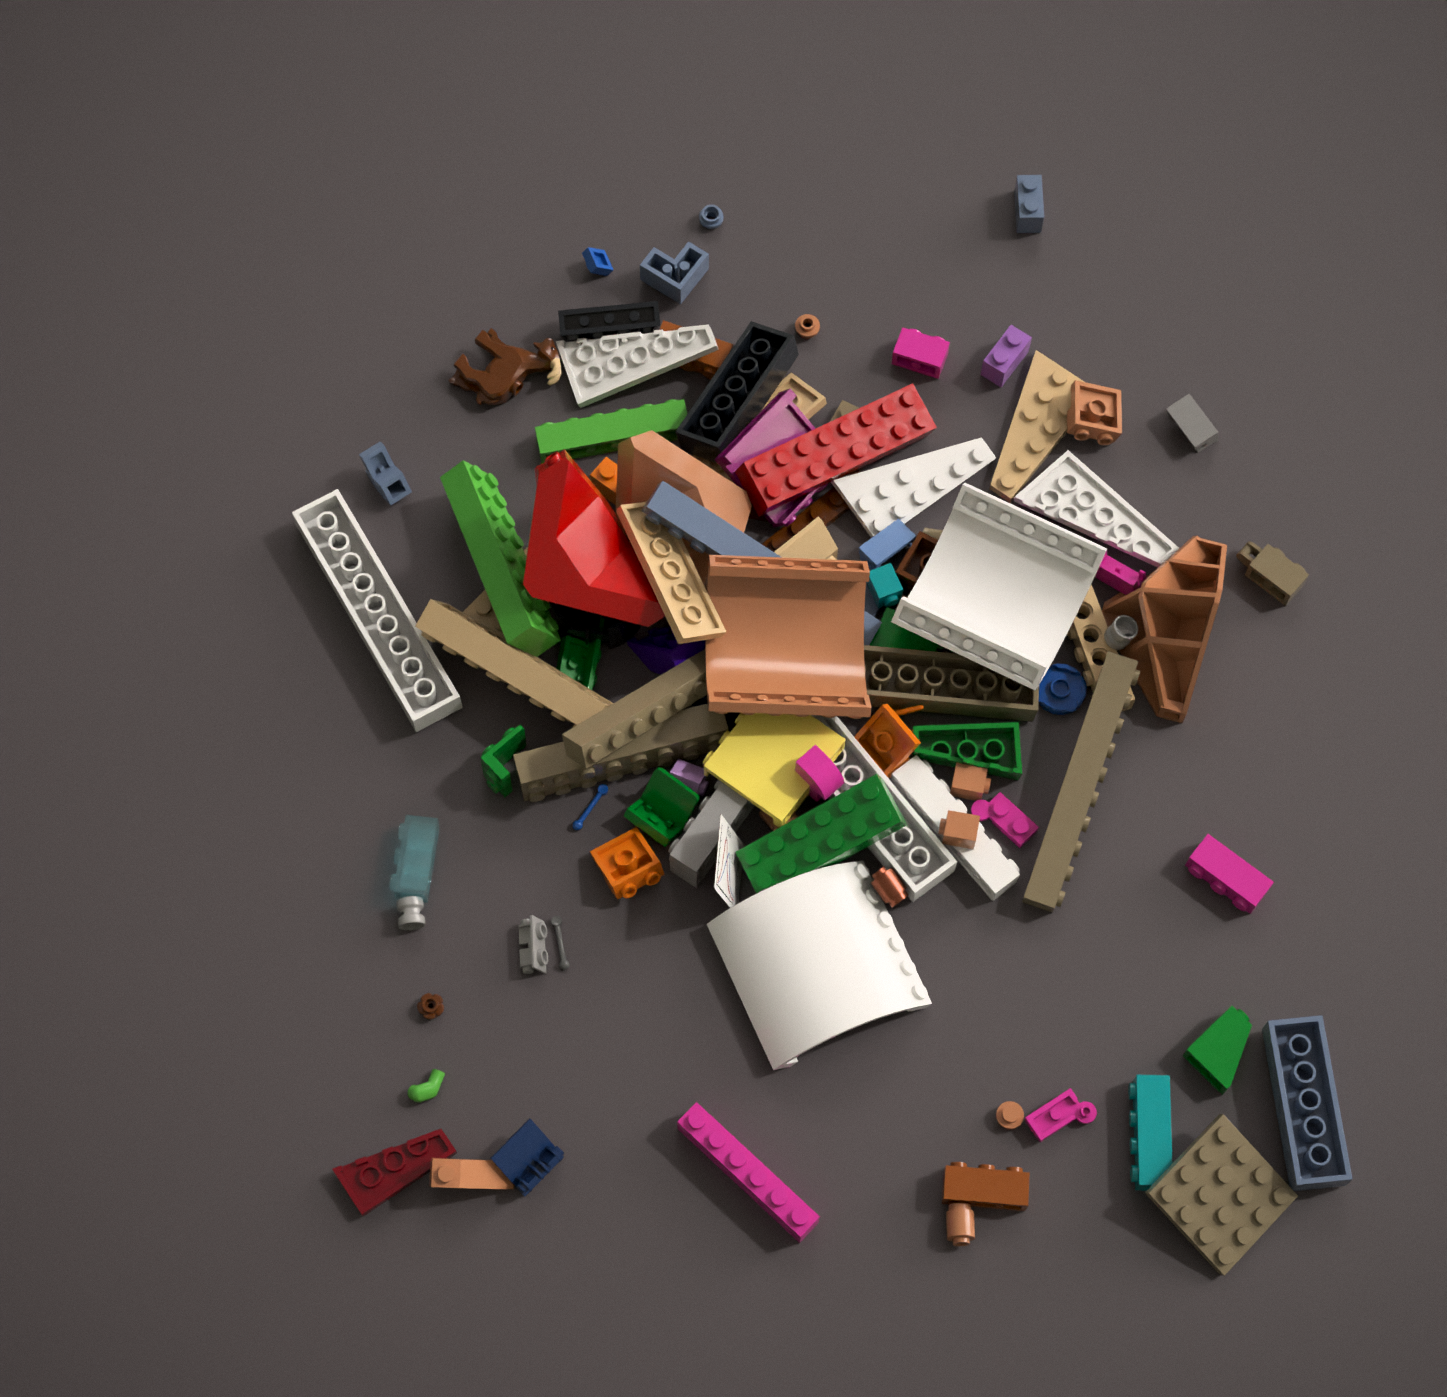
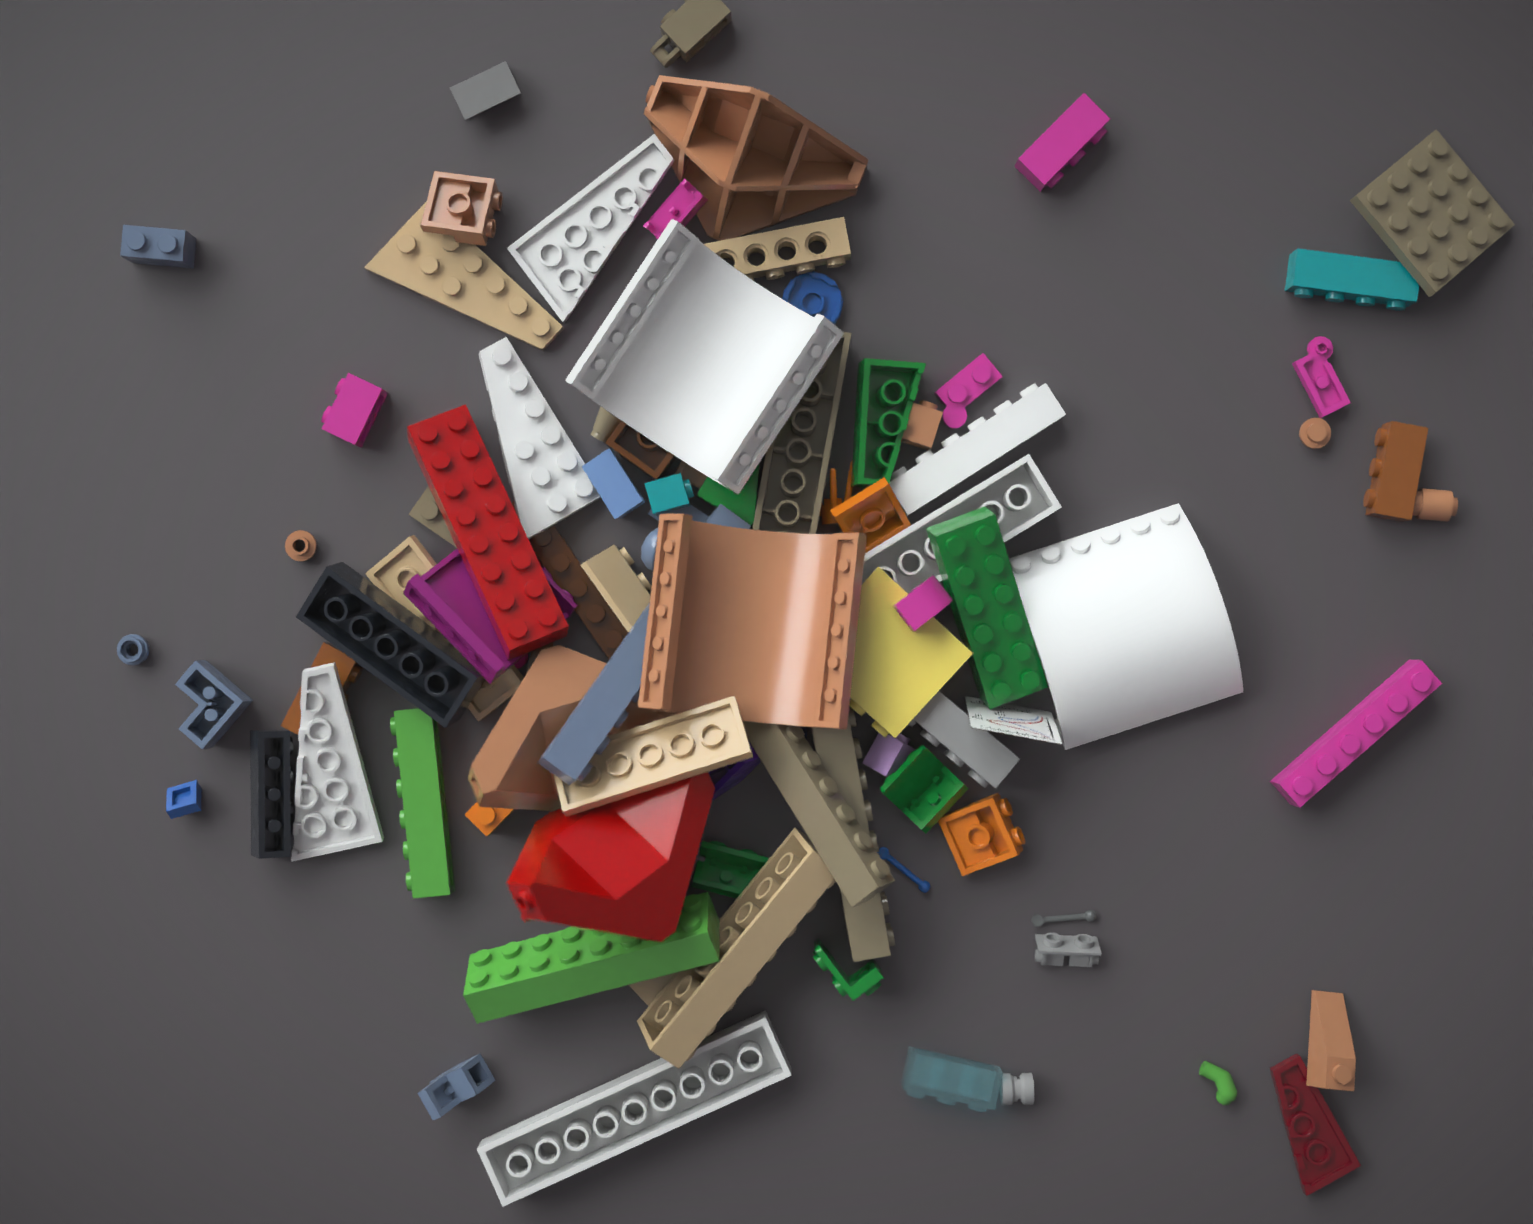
camera: 80 degrees left, 20 degrees up
reddish brown plate [417,993,444,1019] -> none
reddish brown animal [448,328,562,405] -> none
dark blue hinge [490,1118,564,1197] -> none
copper brick [870,866,909,908] -> none
nougat brick [938,810,980,850] -> none
medium lavender brick [981,325,1032,387] -> none
dark tan brick [1022,651,1140,913] -> none
light grey wheel [1104,615,1138,650] -> none
green slope [1183,1006,1252,1095] -> none
sand blue brick [1262,1015,1352,1191] -> none

